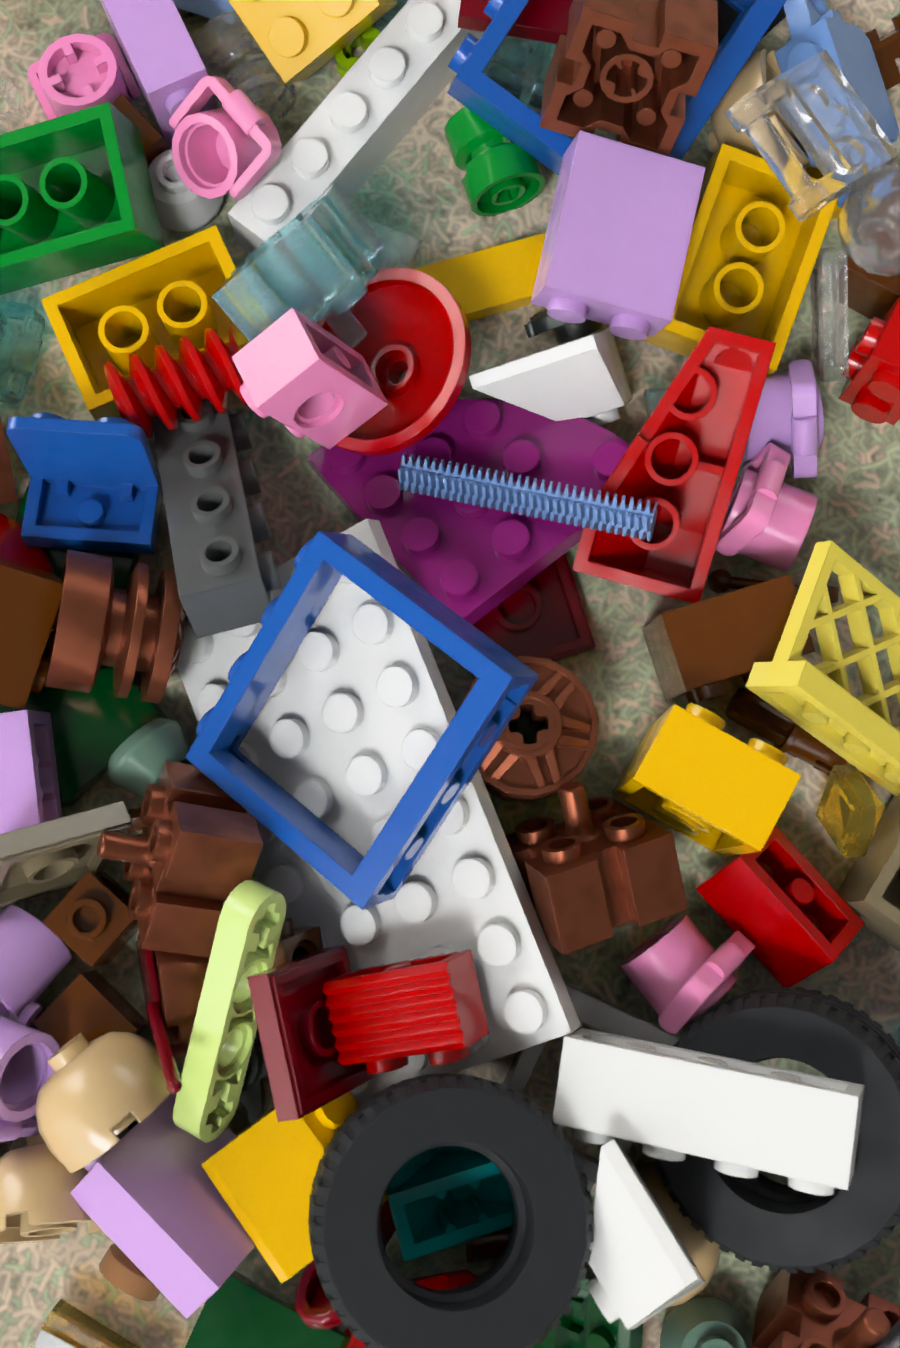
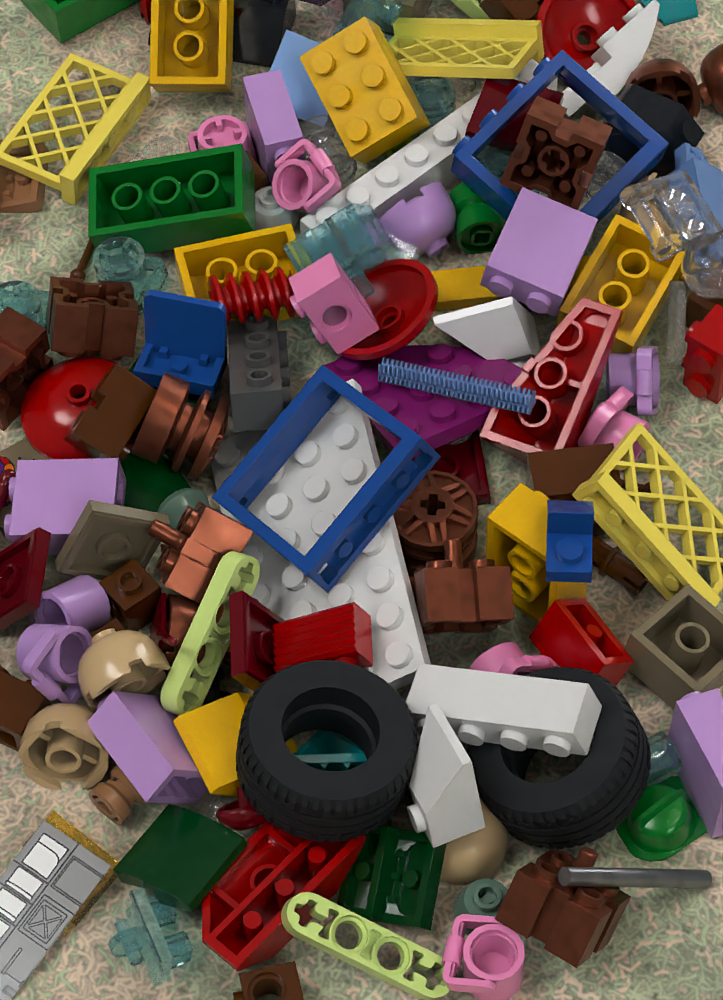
camera: 10 degrees right, 25 degrees down
clear yellow tile [815,764,885,858] -> none
none -> lavender cylinder [377,182,457,258]
none -> blue slope [546,500,594,583]

